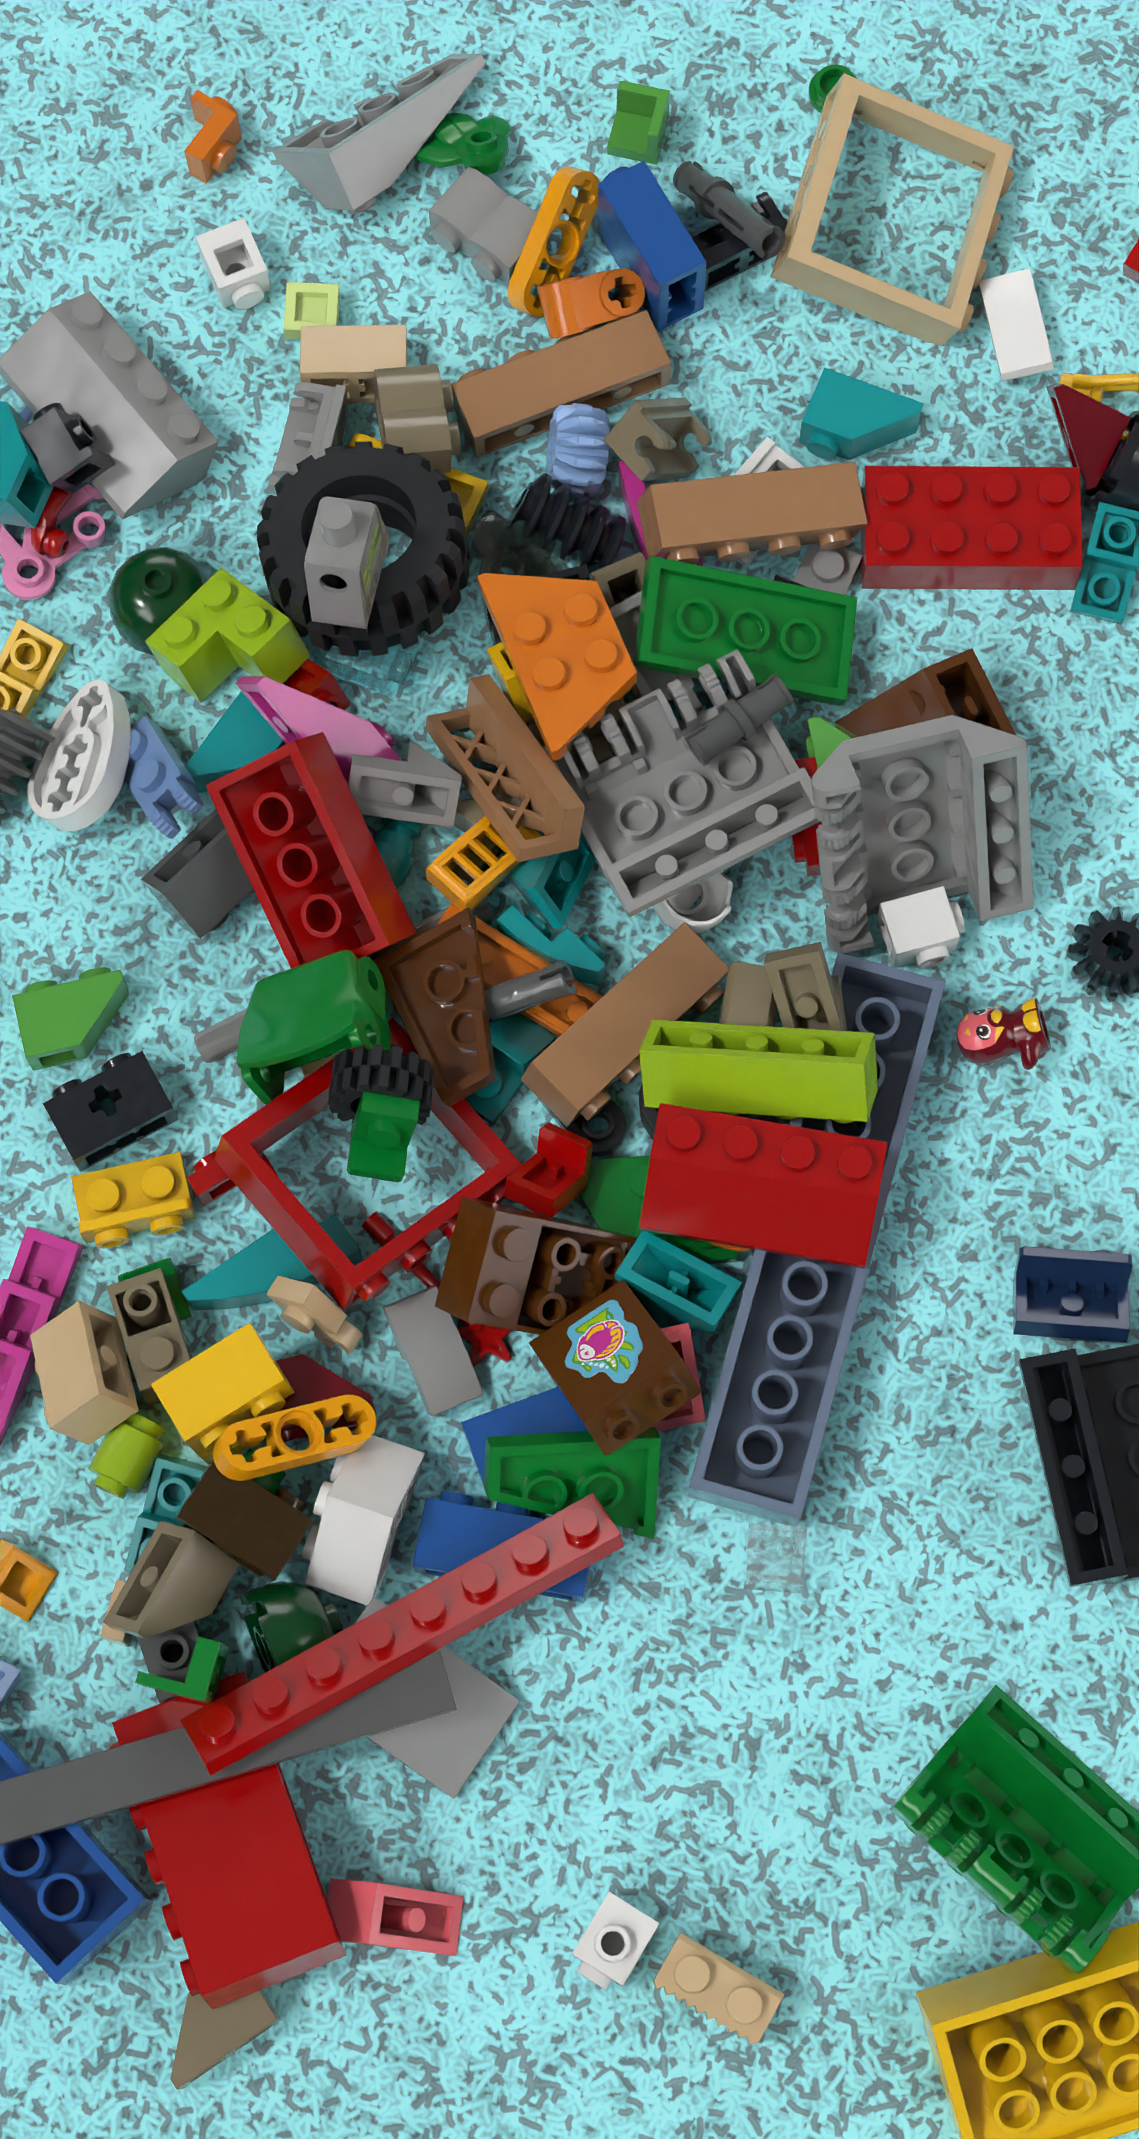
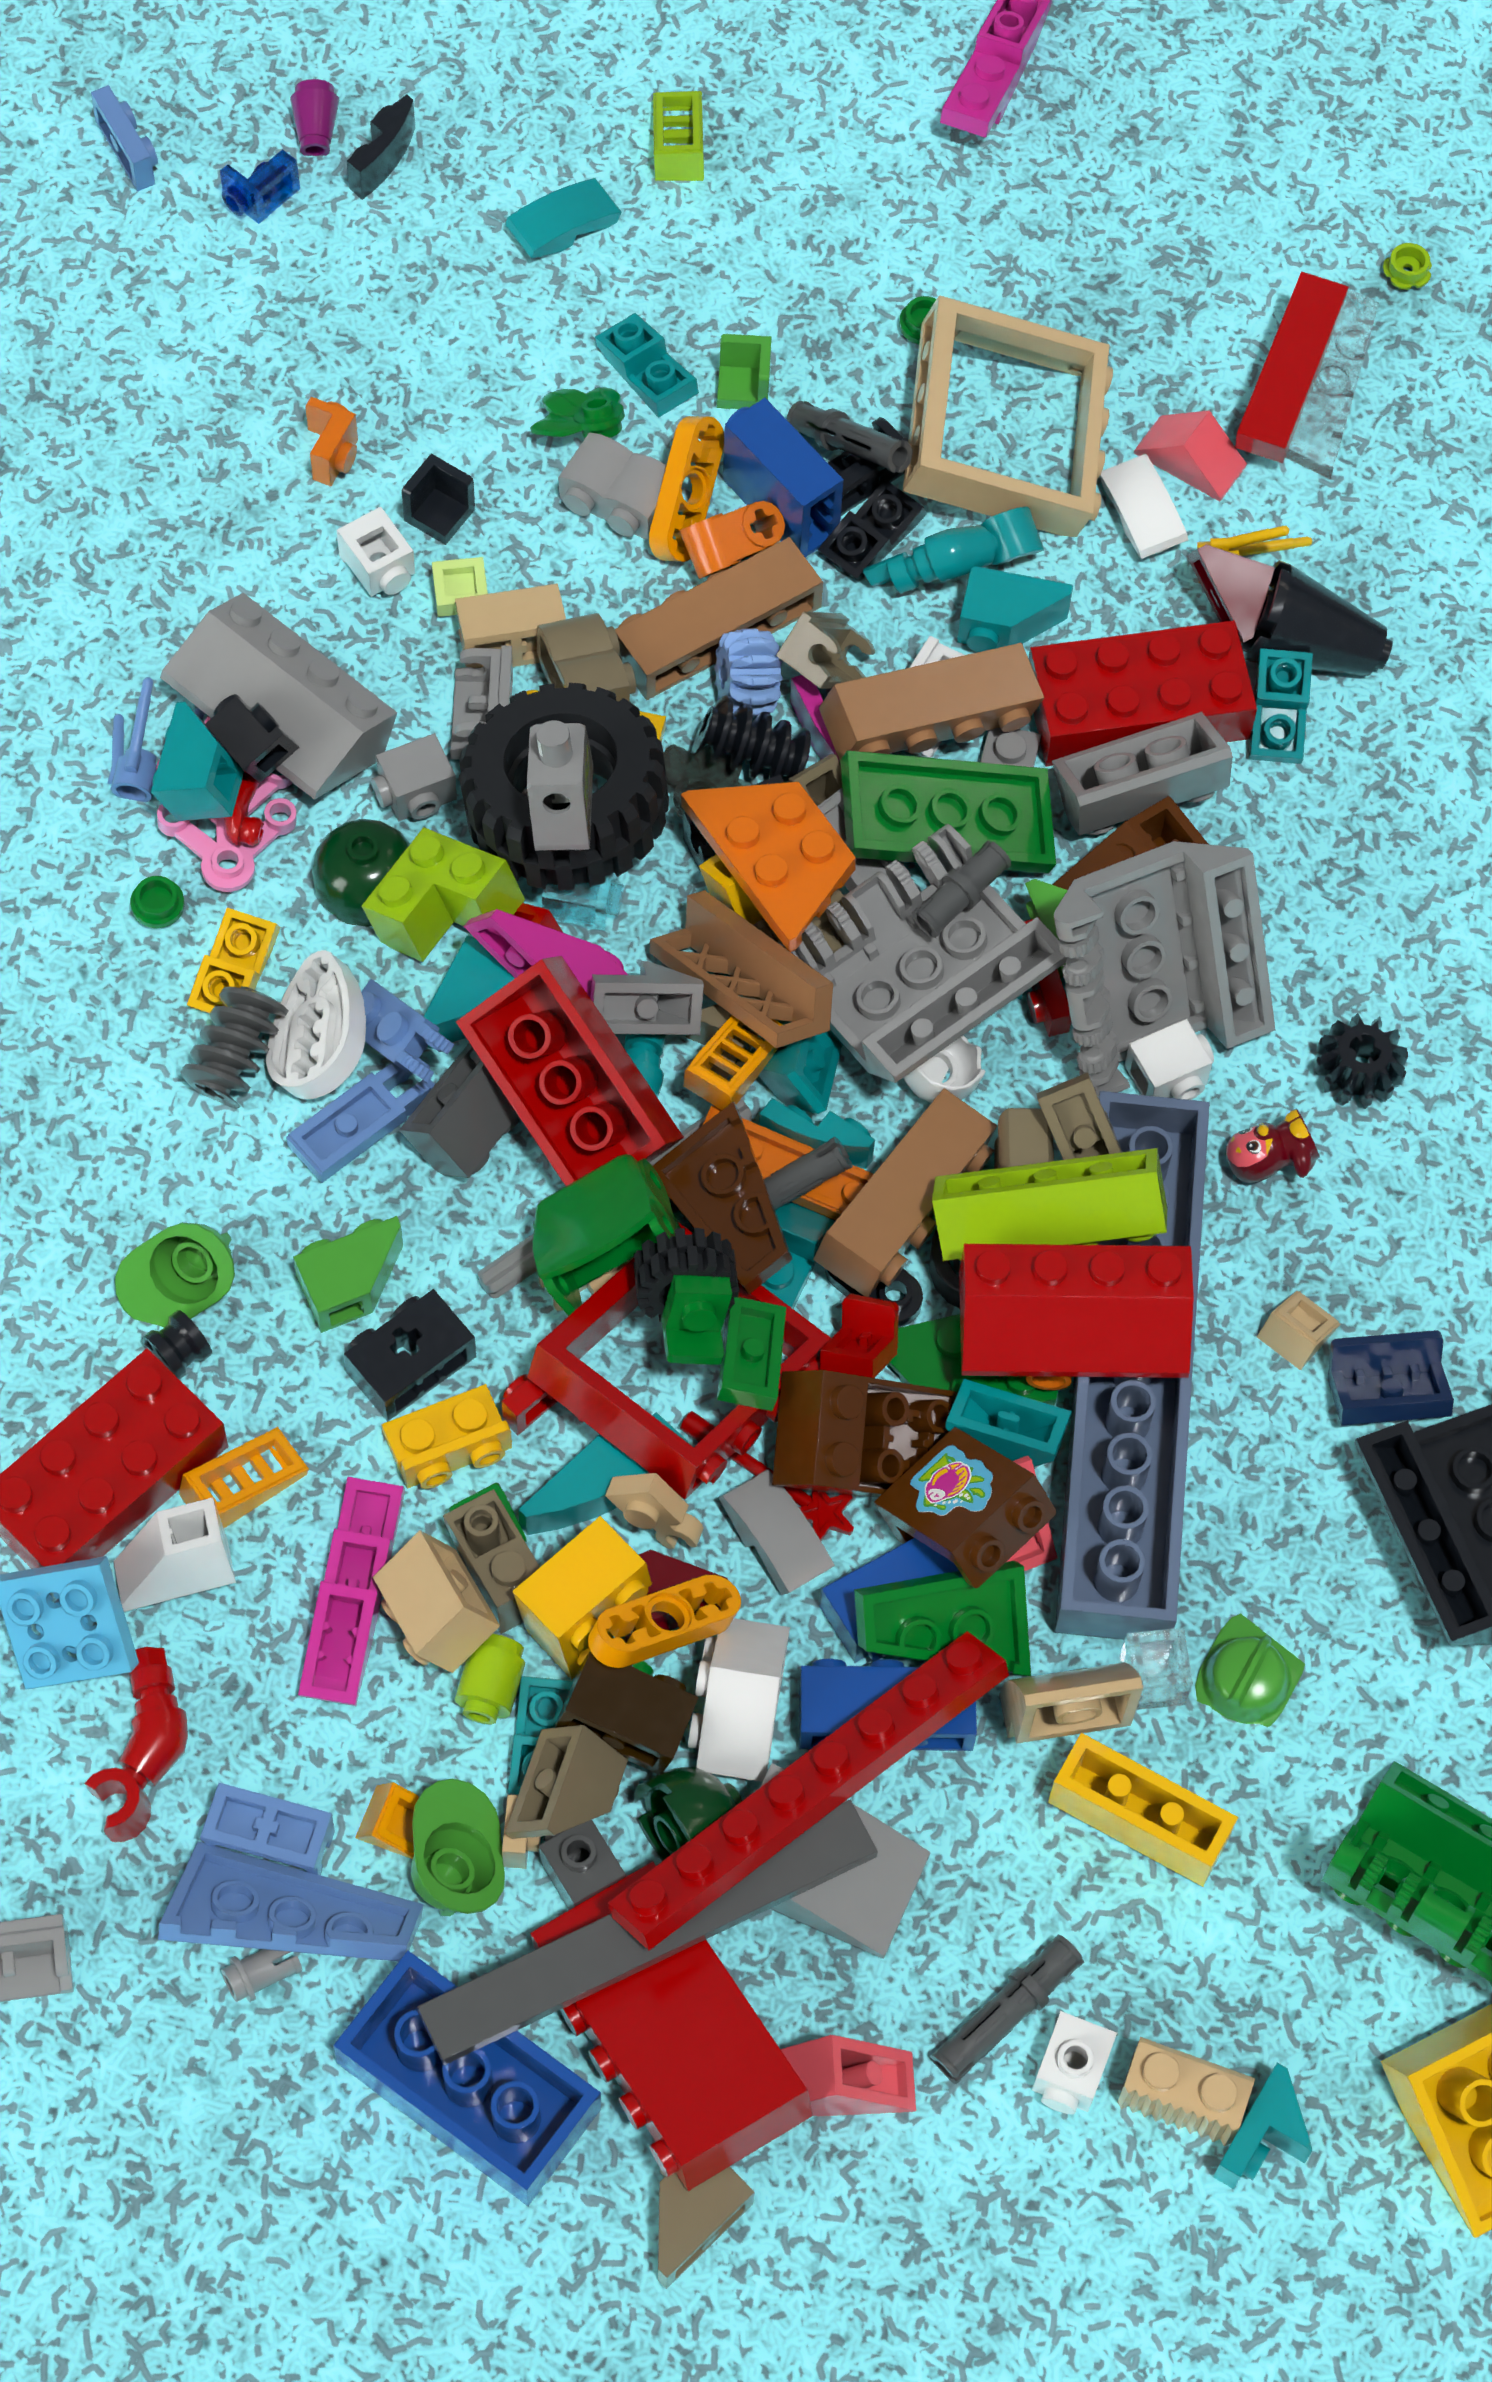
camera: 15 degrees left, 10 degrees down
green panel [135,1636,230,1704] -> none
light grey wedge [273,54,485,214] -> none
none -> medium blue hinge [286,1063,435,1183]
none -> light grey brick [371,733,457,822]
none -> black panel [402,453,475,545]
none -> bright green piece [411,1779,505,1916]
none -> teal slope [595,313,699,418]
none -> green plate [717,1297,786,1411]
none -> black slope [818,479,926,582]
none -> teal piece [863,507,1044,594]
none -> dark grey pin [930,1934,1084,2084]
none -> tan slope [999,1662,1143,1744]
none -> yellow brick [1048,1733,1238,1887]
none -> light grey slope [1052,712,1233,835]
none -> coral slope [1134,410,1247,502]
none -> bright green piece [1195,1613,1305,1727]
none -> teal slope [1213,2062,1312,2189]
none -> tan slope [1257,1291,1341,1370]

